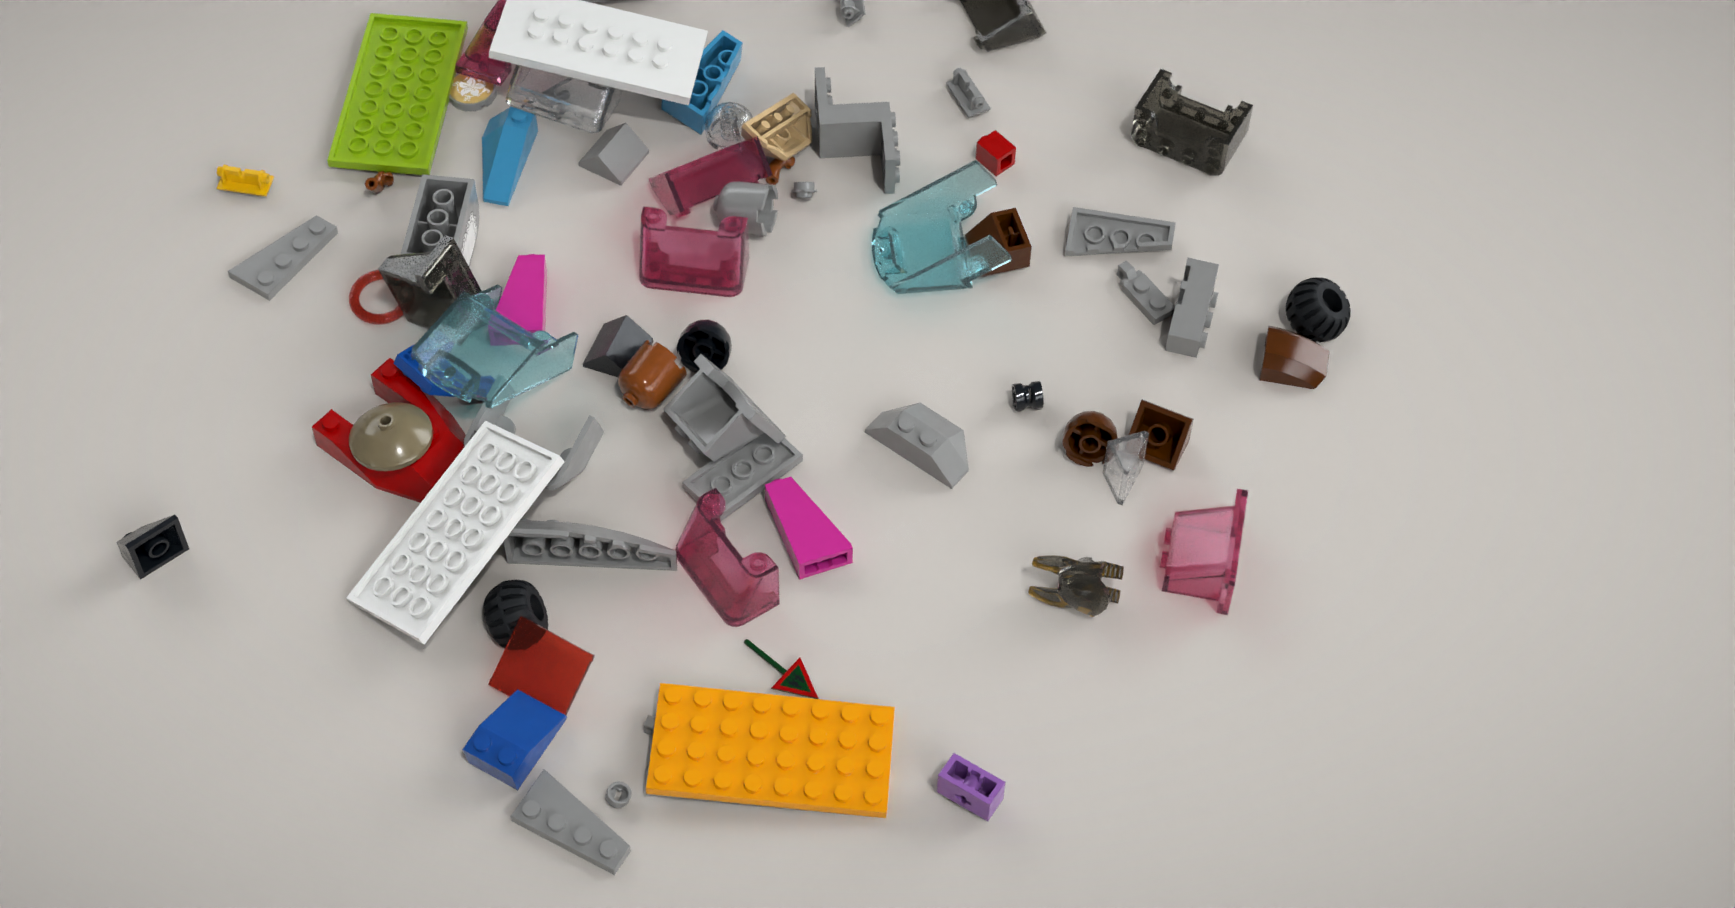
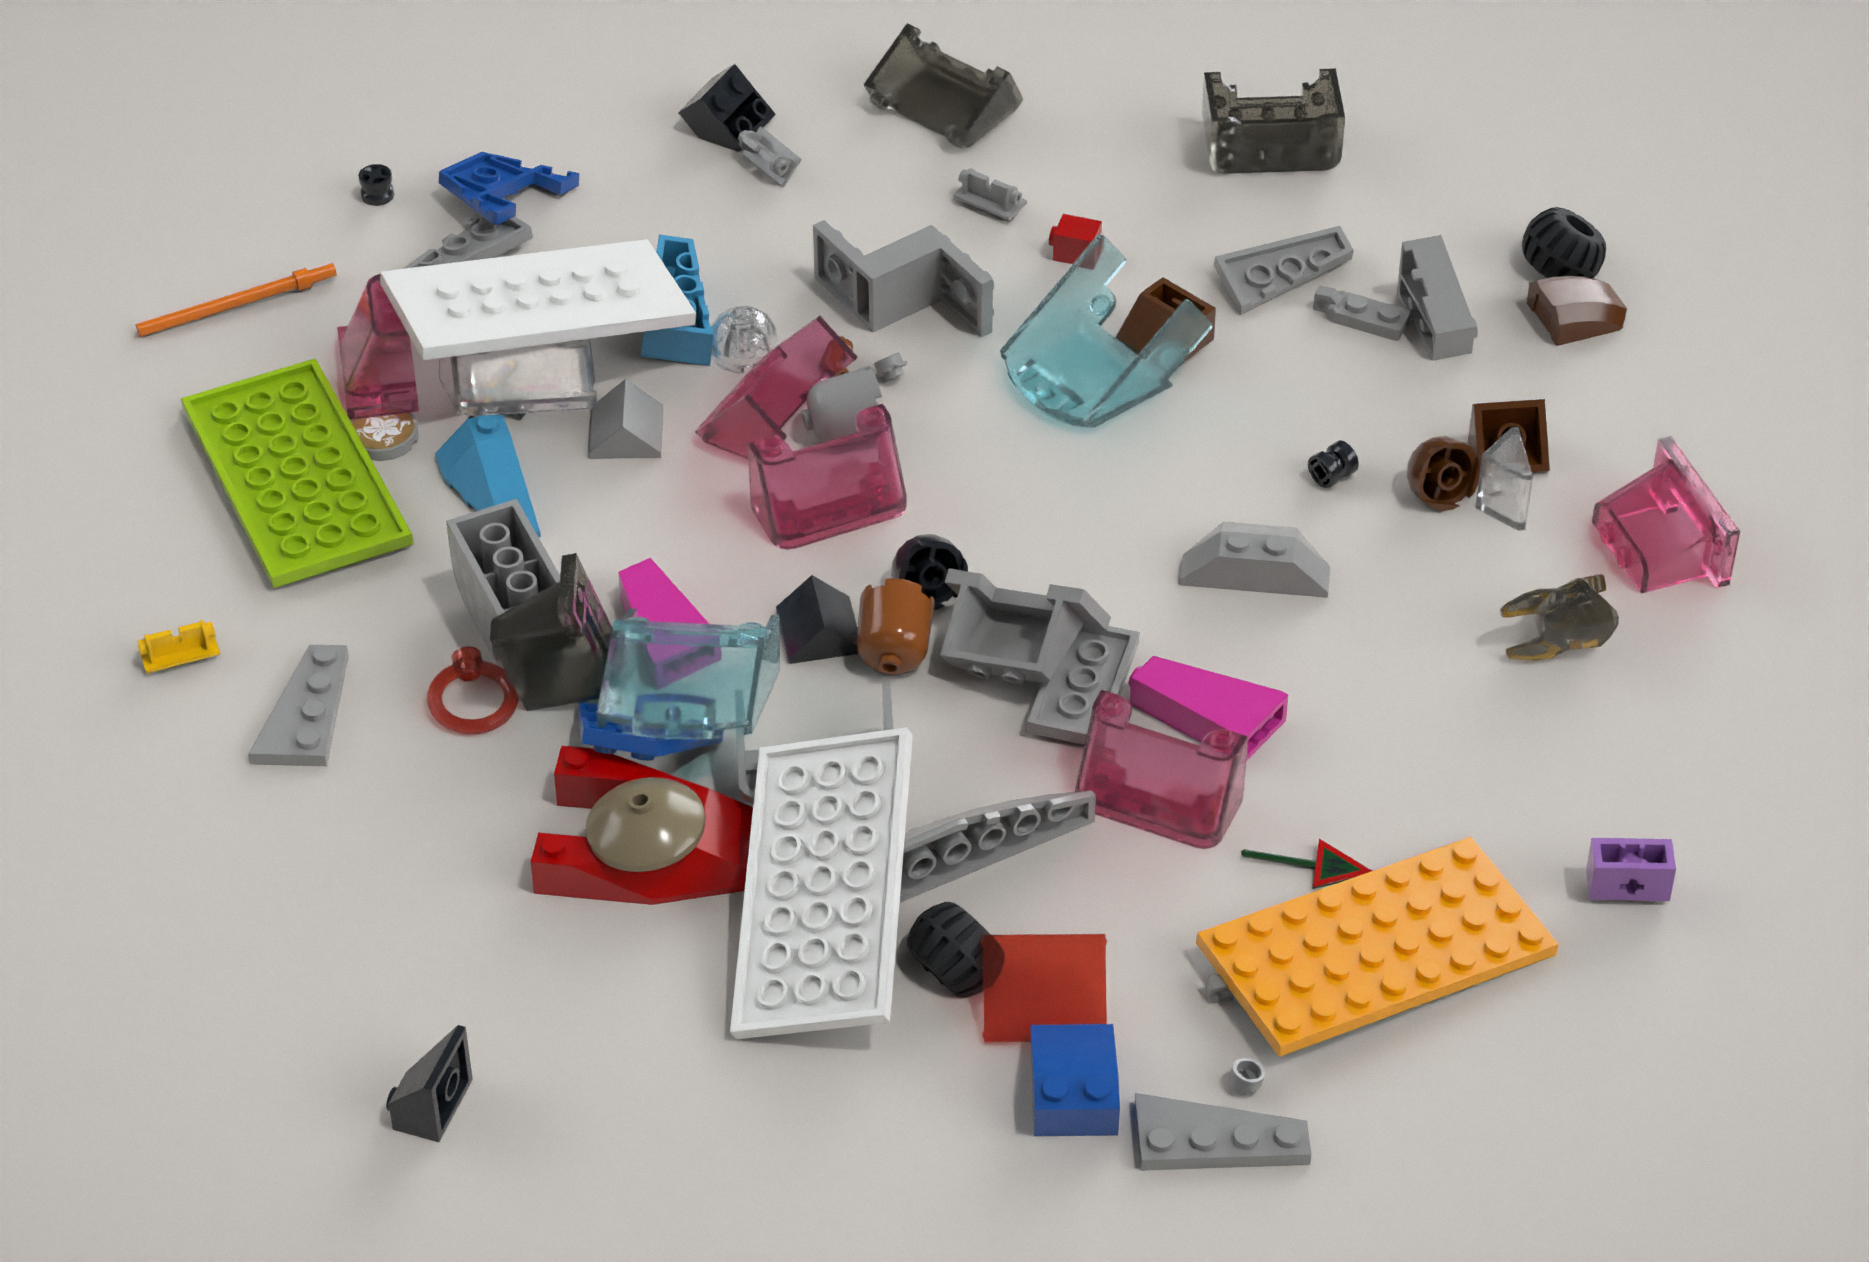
camera: 30 degrees left, 10 degrees down
dark orange arm [365,171,394,193] -> none
tan wedge [741,93,812,161] -> none

